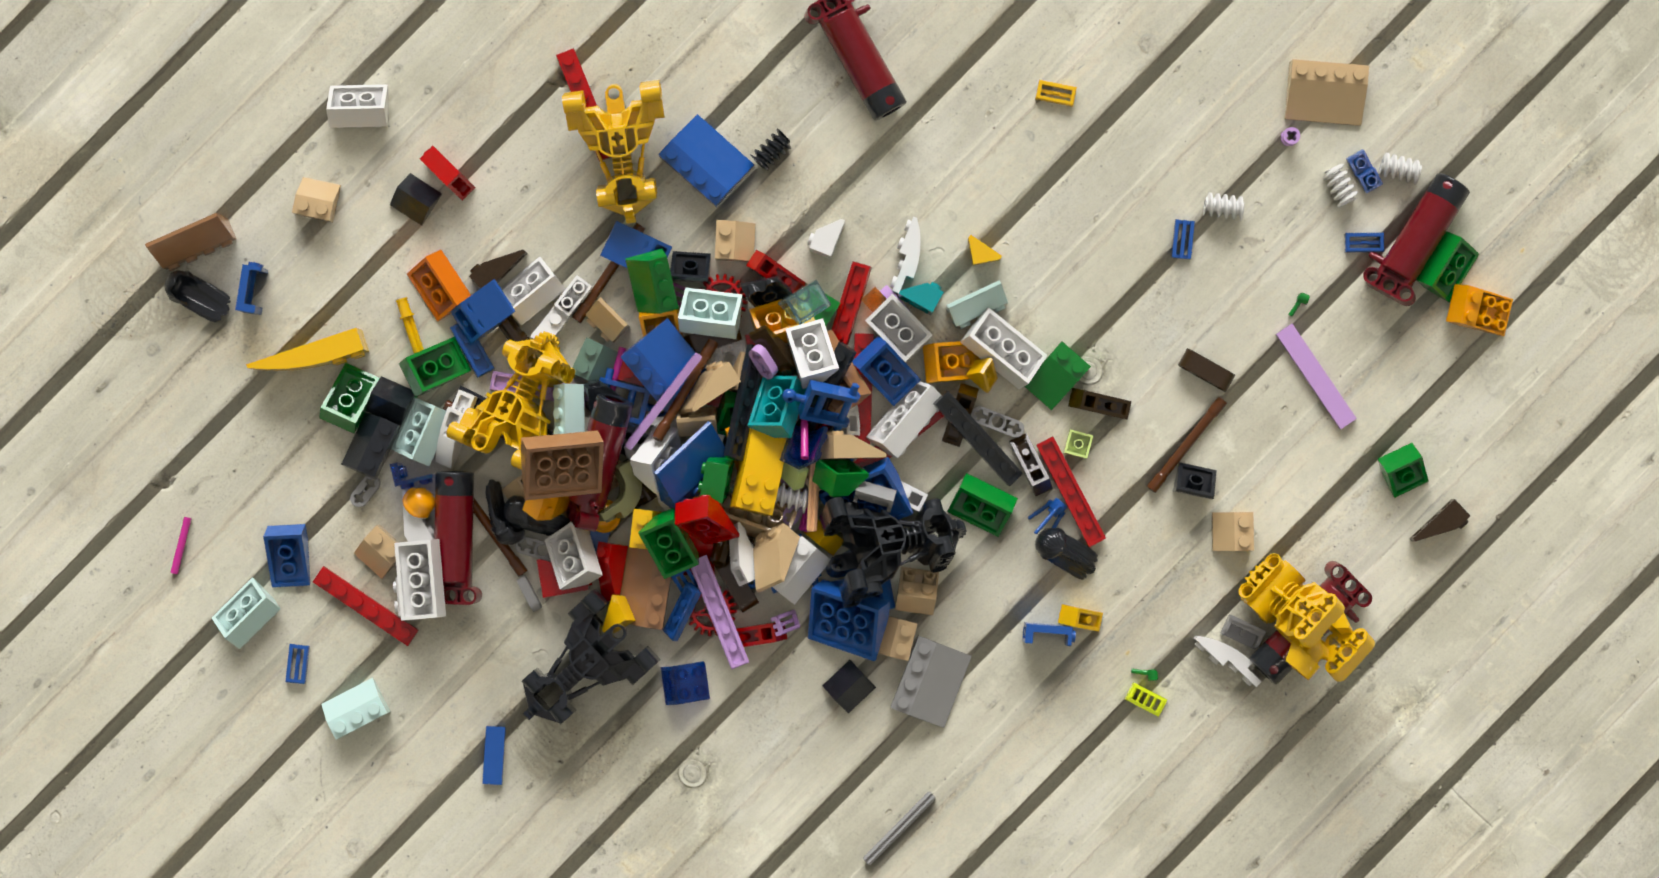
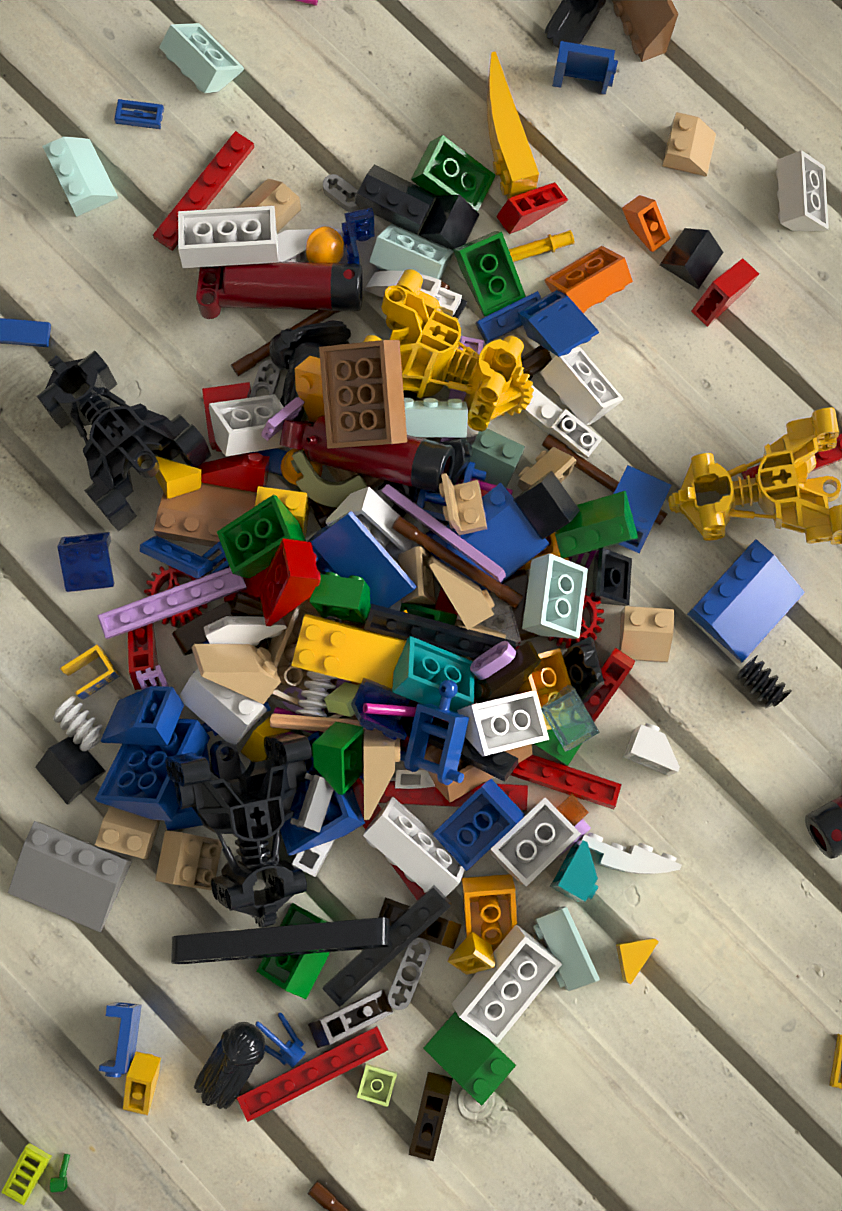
camera: 85 degrees right, 10 degrees down
blue slope [263,524,311,587] -> none
dark brown slope [469,250,528,288] -> none
light grey beam [517,576,542,612] -> none
none -> white piece [53,696,104,751]
none -> yellow piece [60,645,120,700]
none -> blue slope [100,686,184,746]
none -> black beam [171,918,390,964]
none -> lavender tile [261,397,305,441]
none -> tan bracket [439,473,488,535]
none -> red slope [496,182,568,234]
none -> black slope [513,471,580,540]
none -> orange slope [622,195,670,252]

